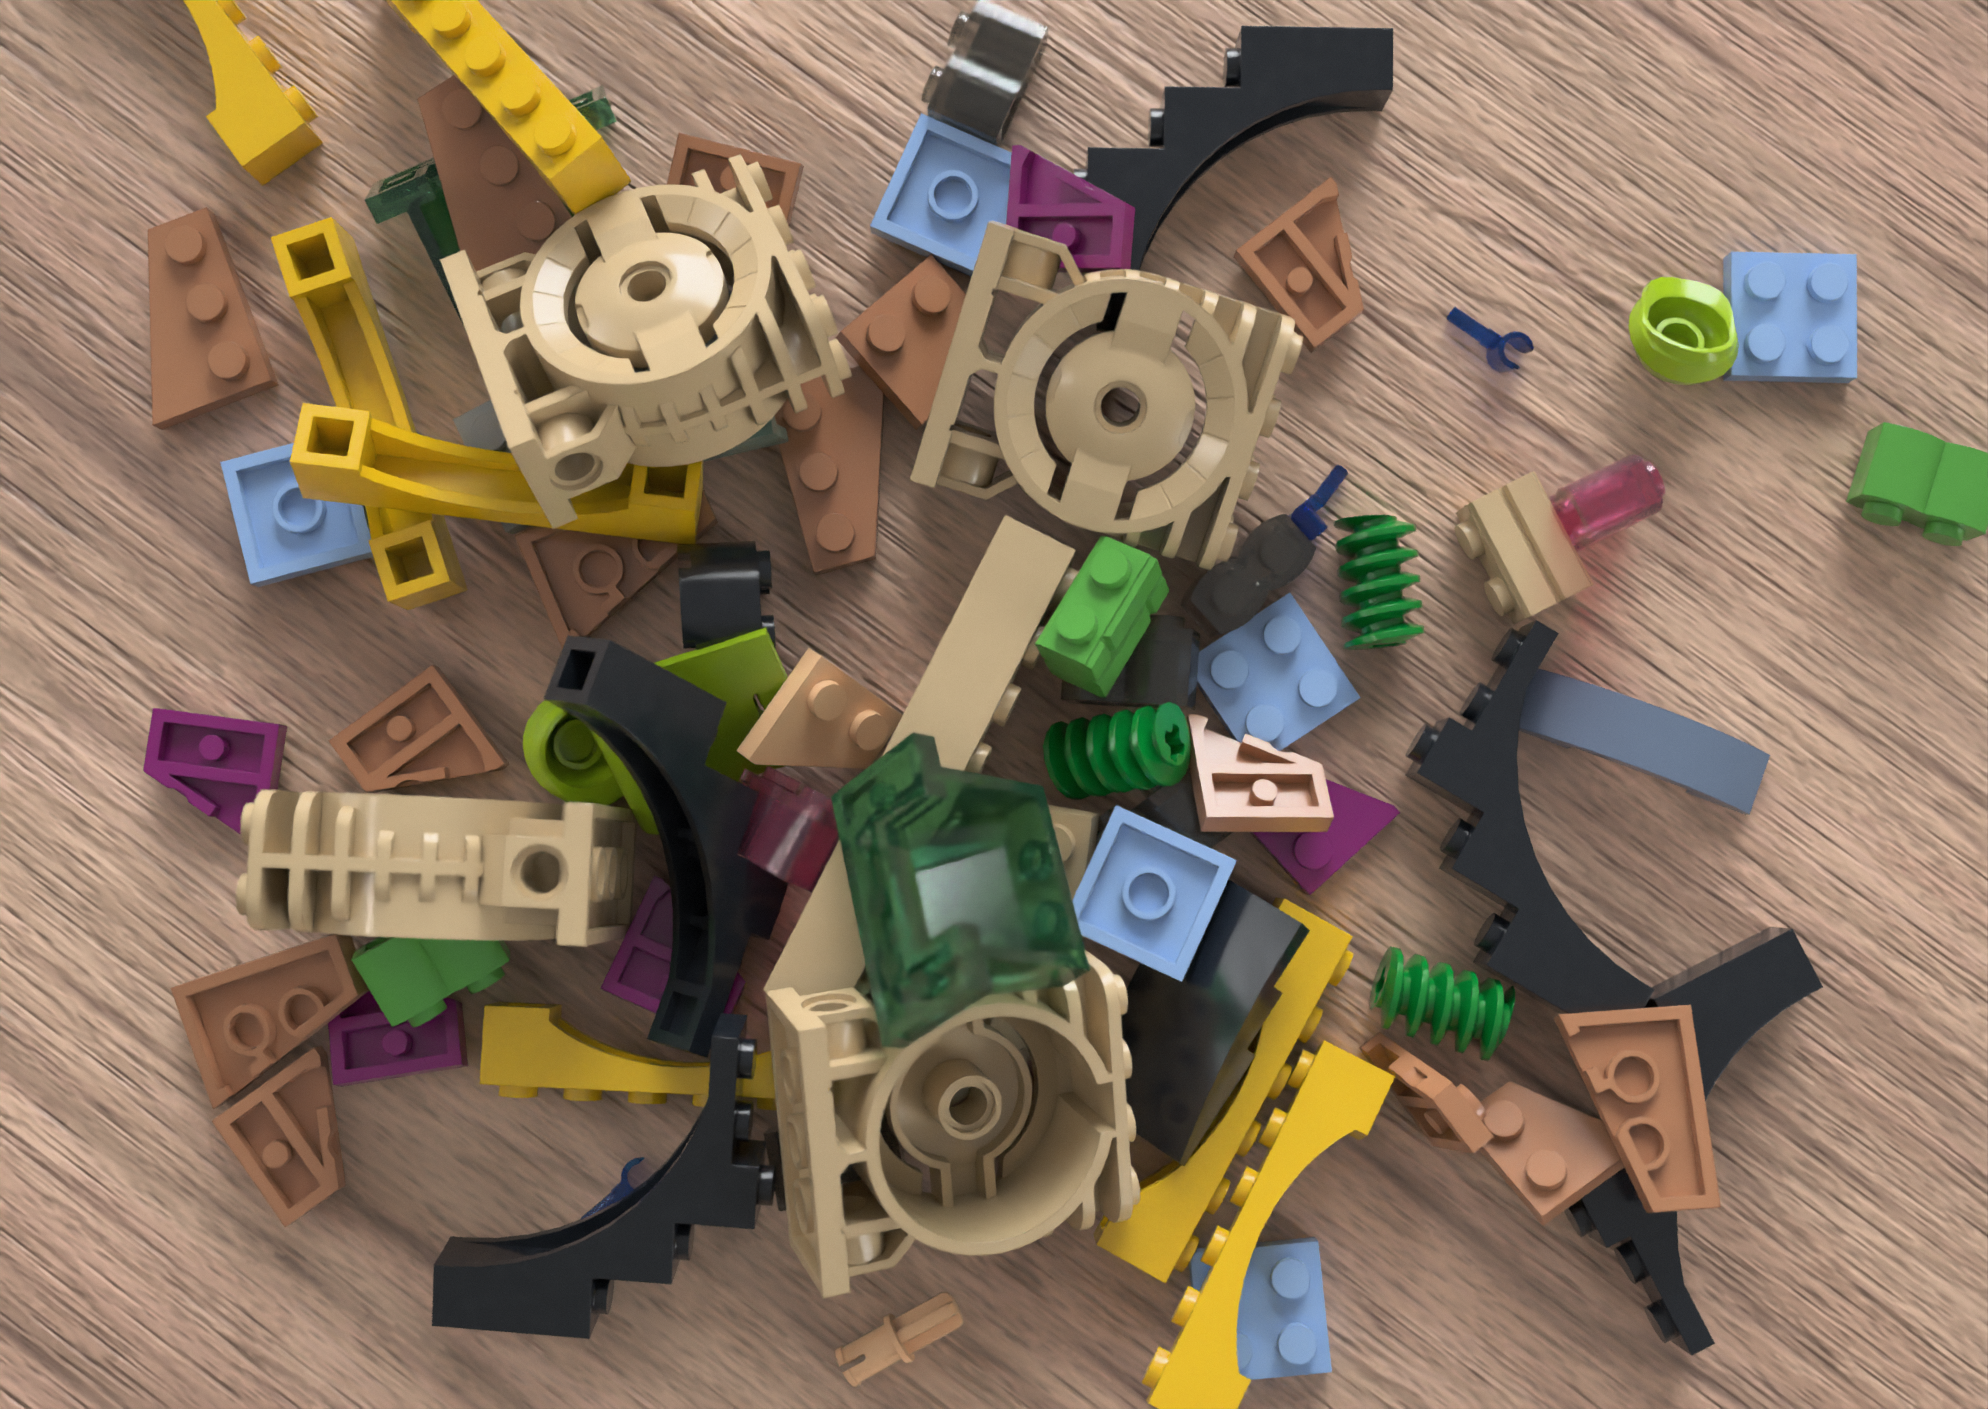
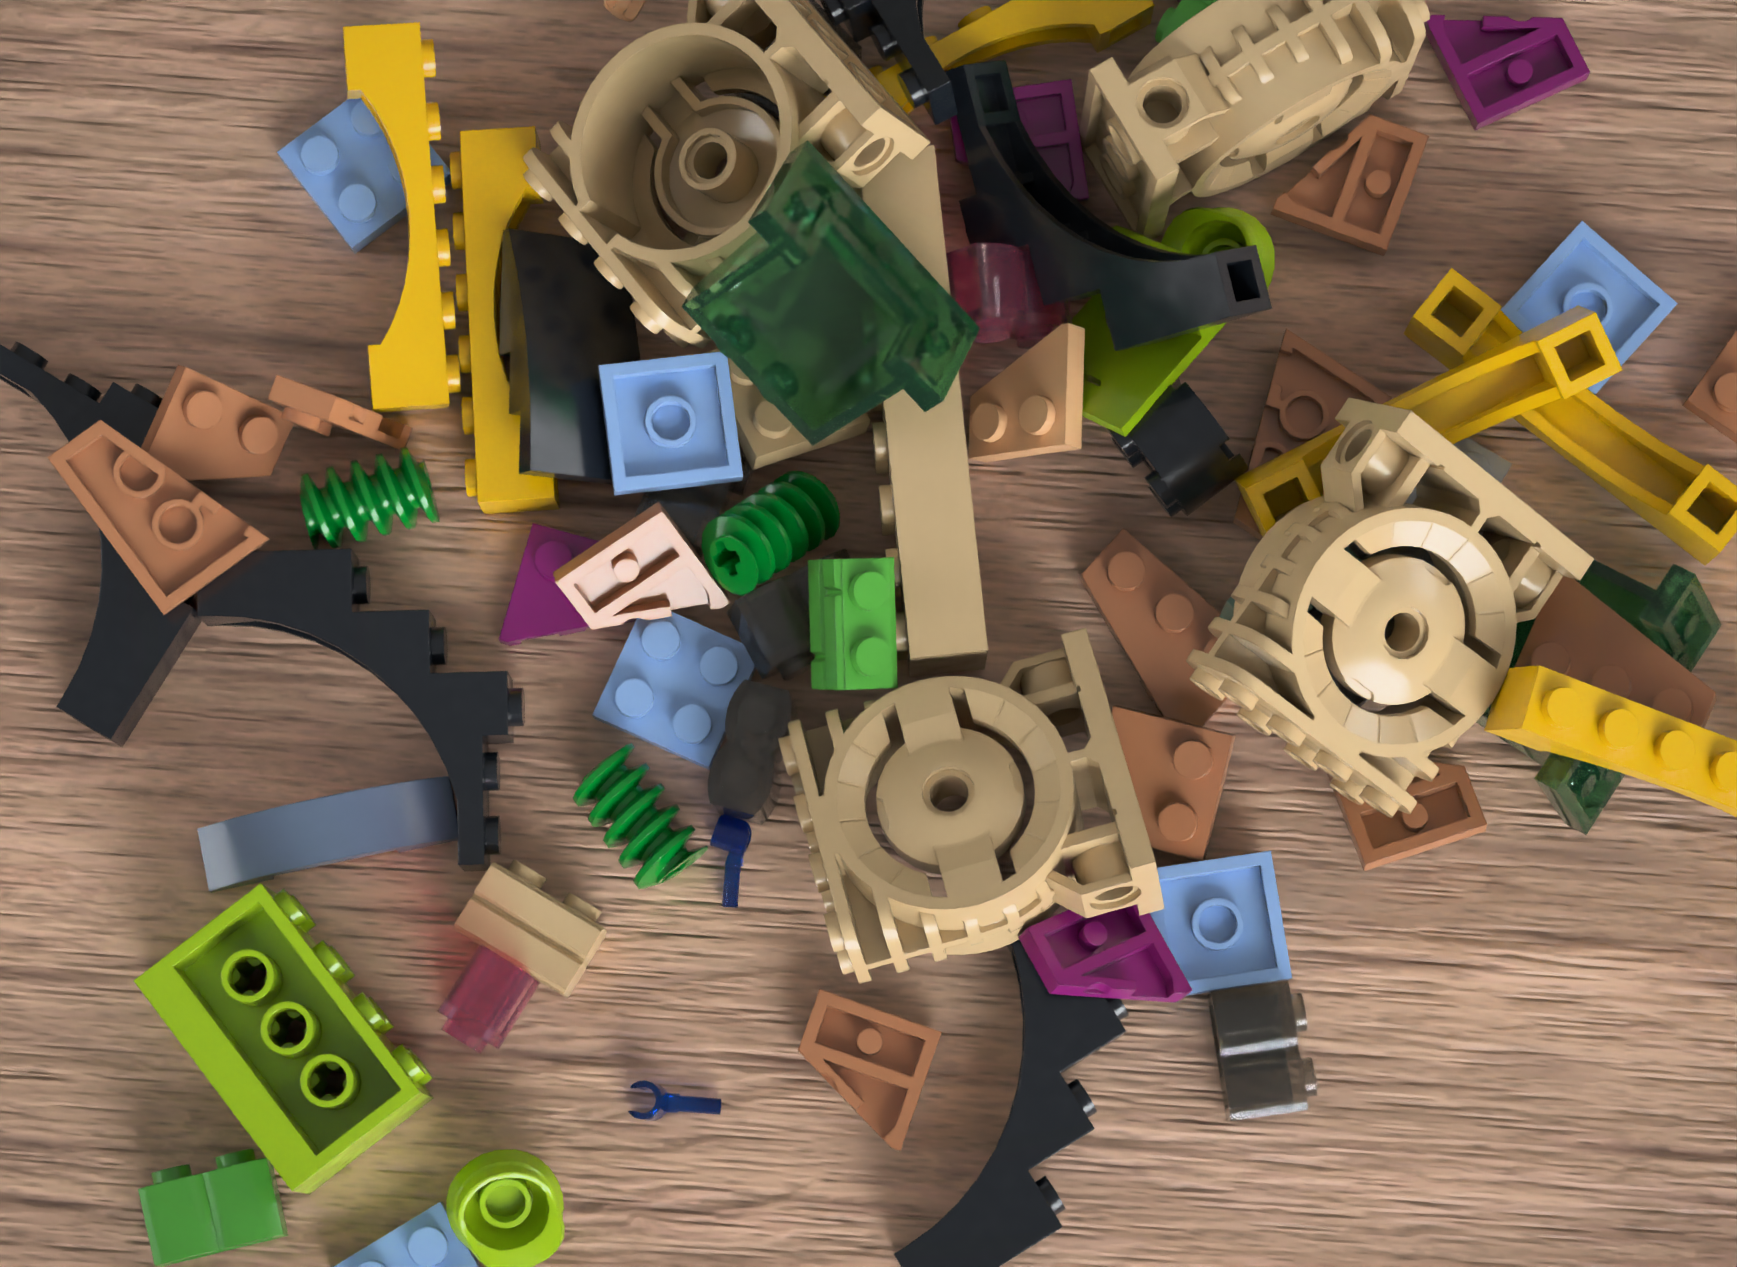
camera: 150 degrees right, 5 degrees down
none -> lime brick [133,883,433,1194]

